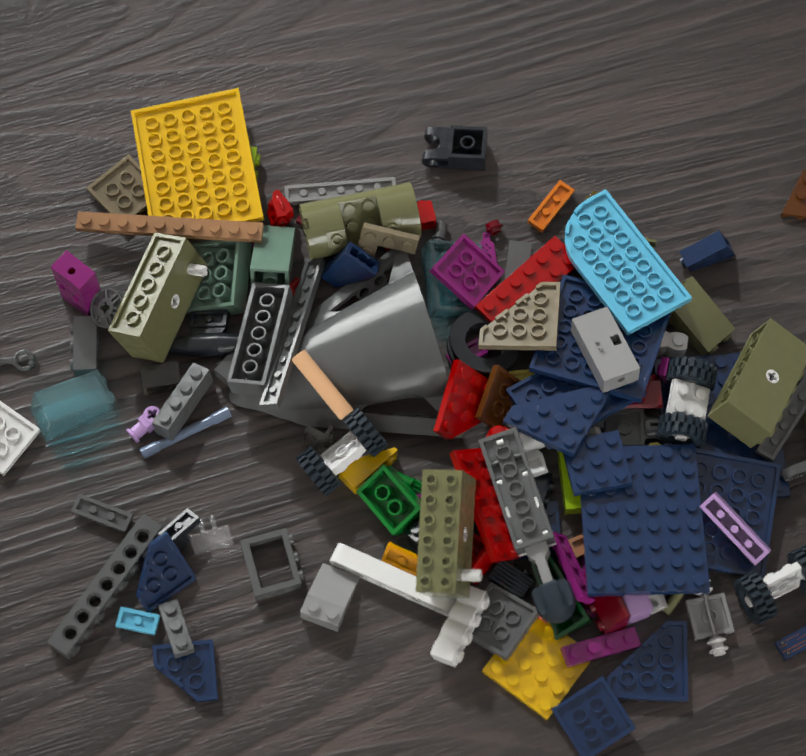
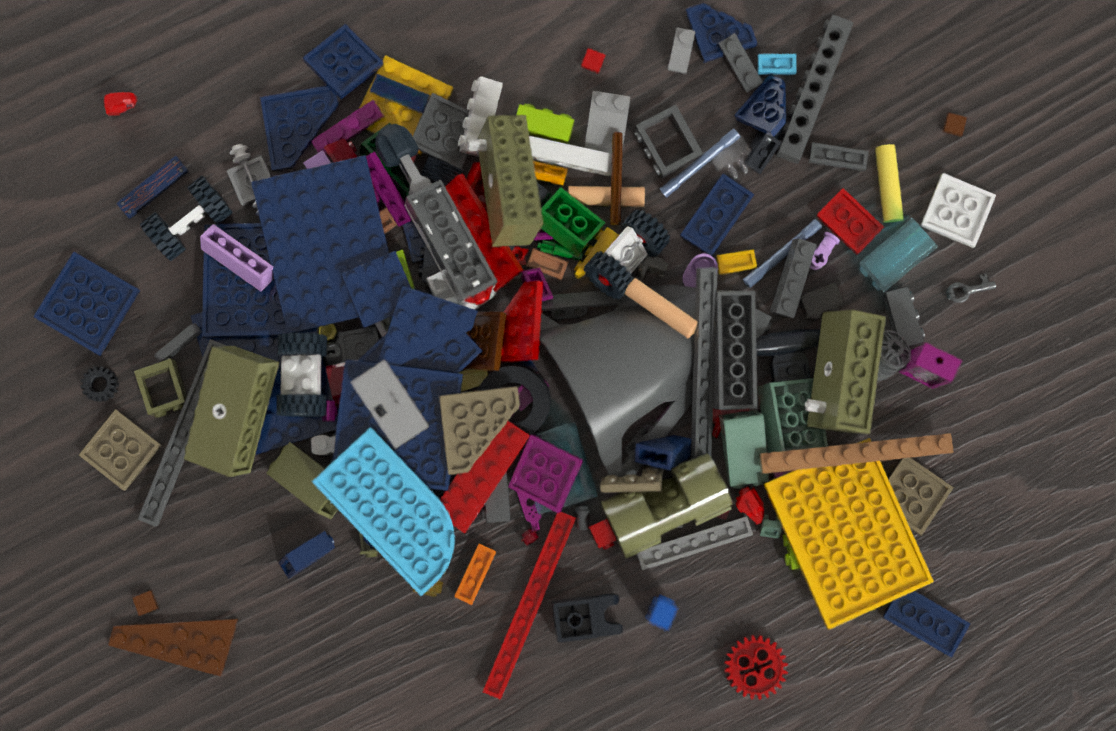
camera: 170 degrees right, 15 degrees up
none -> clear blue plate [370,74,430,114]
none -> red plate [483,512,576,700]
none -> lime brick [516,104,574,144]
none -> magenta slope [521,267,553,301]
none -> nougat tile [526,248,568,280]
none -> light nougat brick [569,186,645,207]
none -> red tile [581,48,605,74]
none -> reddish brown axle [610,132,623,225]
none -> blue brick [645,594,678,630]
none -> sand blue piece [660,128,741,198]
none -> light grey slope [668,28,695,74]
none -> dark blue plate [680,174,754,256]
none -> lavender cap [683,253,718,288]
none -> yellow tile [716,249,757,275]
none -> red gear [724,635,788,700]
none -> sand green tile [760,514,783,539]
none -> red plate [816,188,884,255]
none -> light yellow brick [875,145,904,223]
none -> dark blue plate [882,591,970,658]

